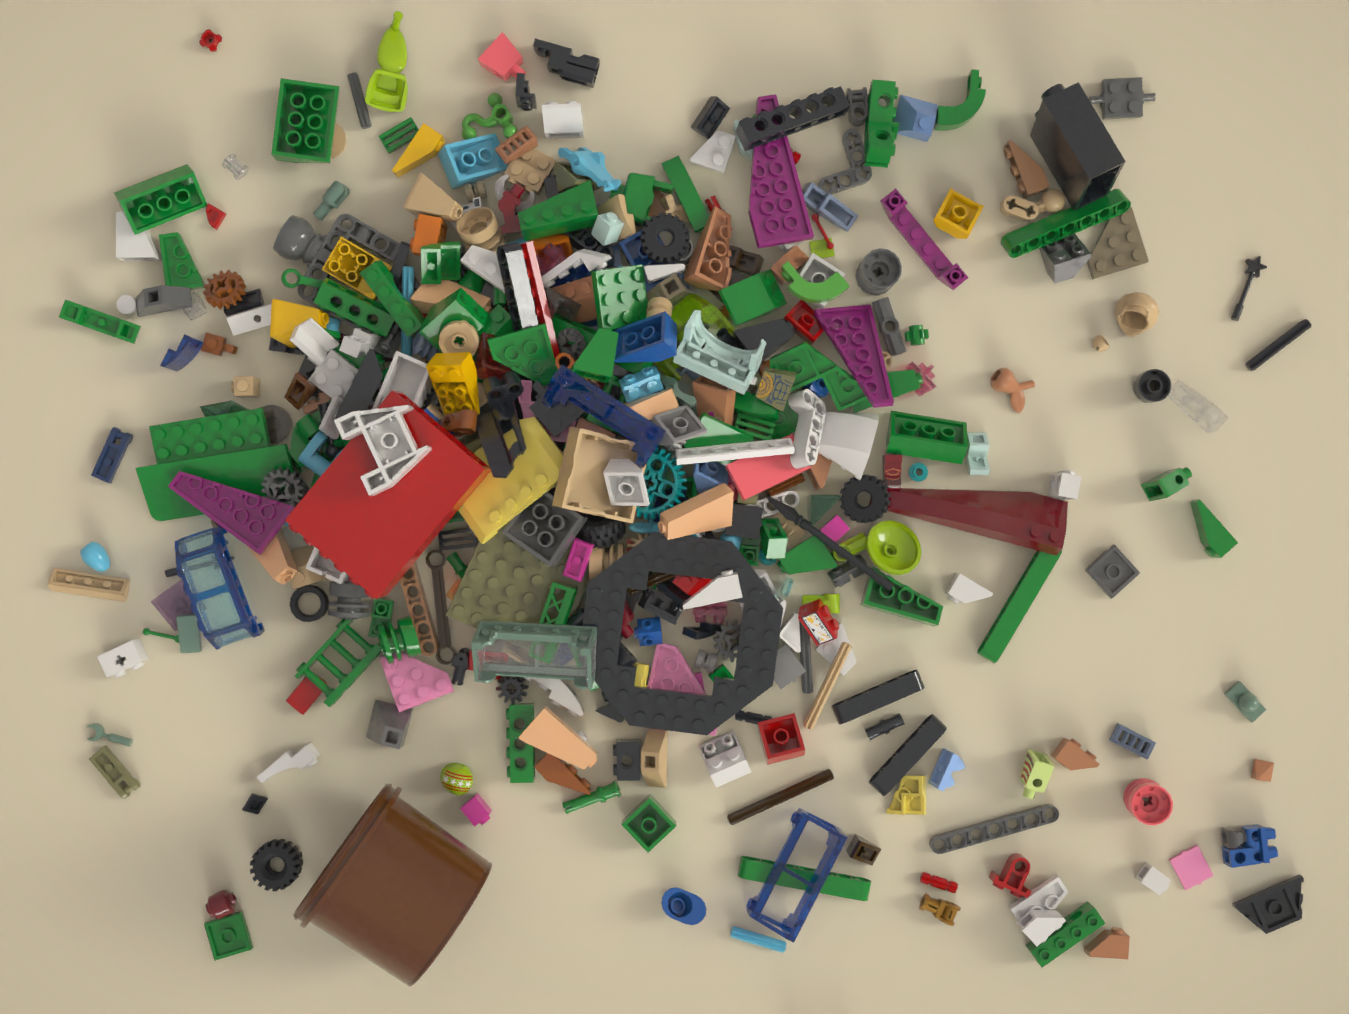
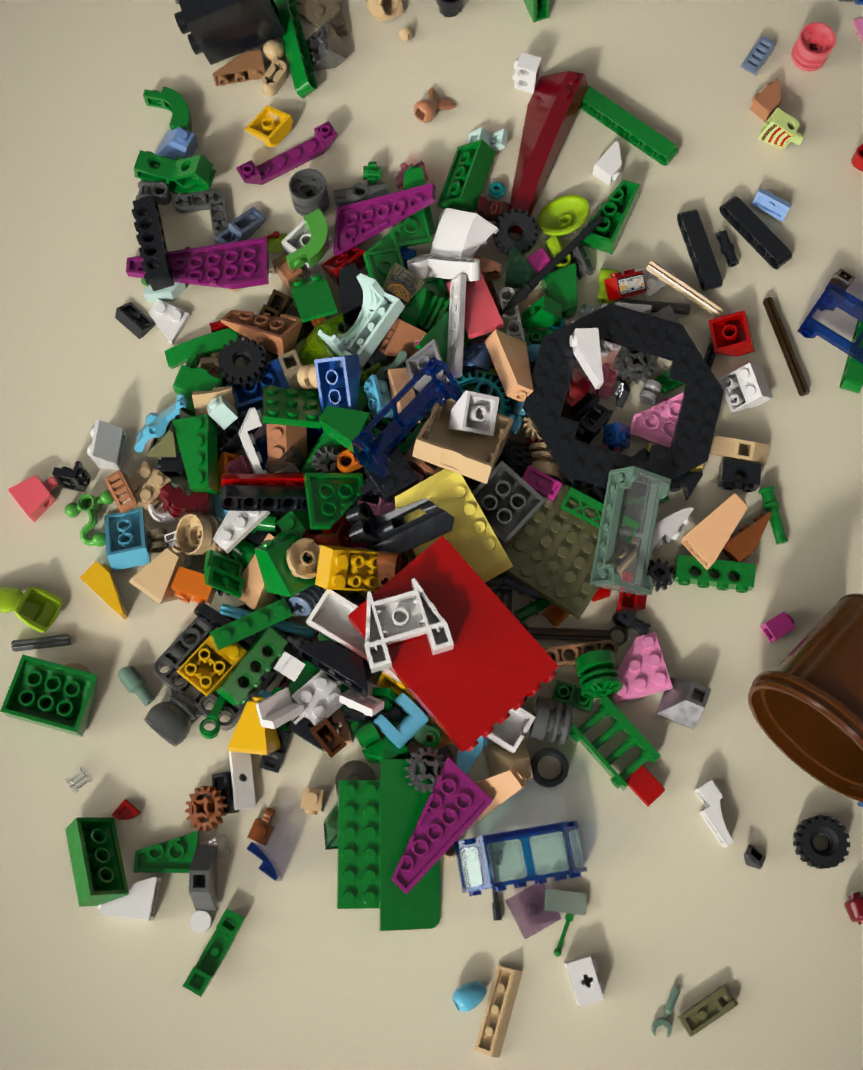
camera: 80 degrees left, 15 degrees down
dark blue plate [91,427,133,483] -> none
green tile [378,117,419,154] -> none
lime helmet [440,763,473,796] -> none
black plate [533,38,600,88] -> none
green brick [621,794,676,853] -> none
white slope [643,264,685,283] -> none
black piece [725,503,763,540] -> none
light yellow slope [886,775,926,815] -> none
dark grey beam [929,804,1059,854] -> none
dark grey plate [1085,544,1140,599] -> none

